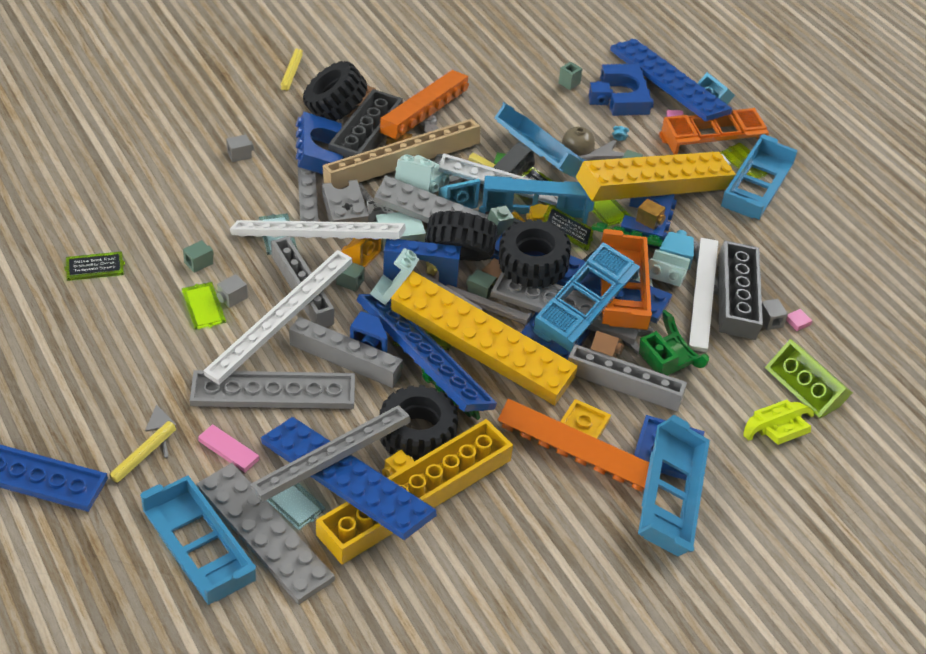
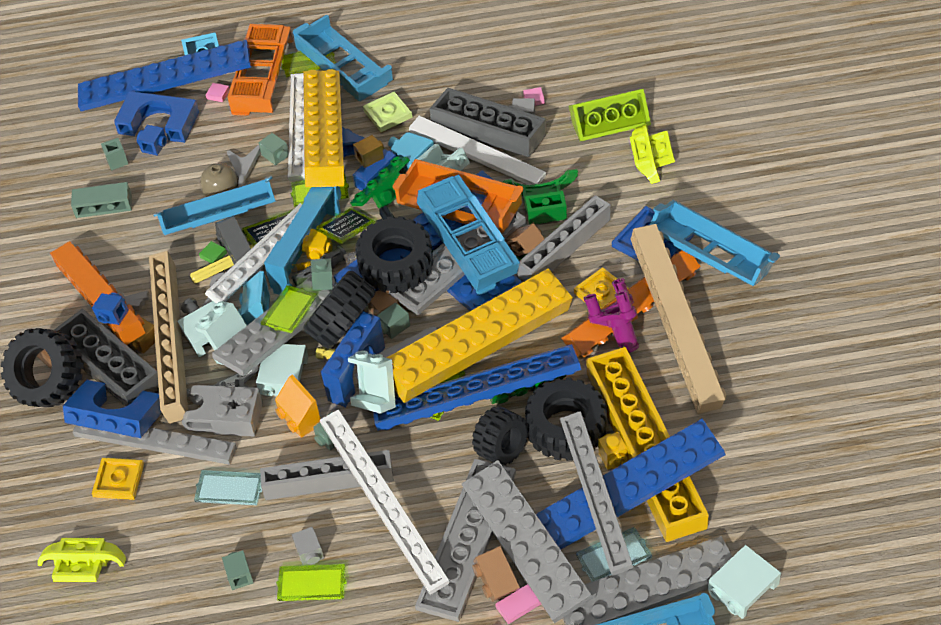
camera: 60 degrees left, 5 degrees up
light grey brick [226,134,254,162] -> none
white plate [230,220,406,240] -> none
light grey brick [289,317,403,388] -> none
blue slope [350,311,388,353] -> none
light grey axle [446,285,533,326] -> none
medium azure plate [612,126,629,141] -> none
none -> neon yellow plate [38,538,126,582]
none -> sand green brick [71,182,132,218]
none -> yellow tile [91,458,144,500]
none -> blue brick [92,293,129,325]
none -> clear neon green piece [261,285,317,334]
none -> yellowish green plate [363,92,413,132]
none -> light grey plate [462,460,593,624]
none -> black tyre [472,406,528,466]
none -> medium nougat brick [472,546,520,602]
none -> magenta wheel [584,278,639,353]
none -> tan brick [630,224,726,414]
none -> light aqua panel [708,545,781,619]

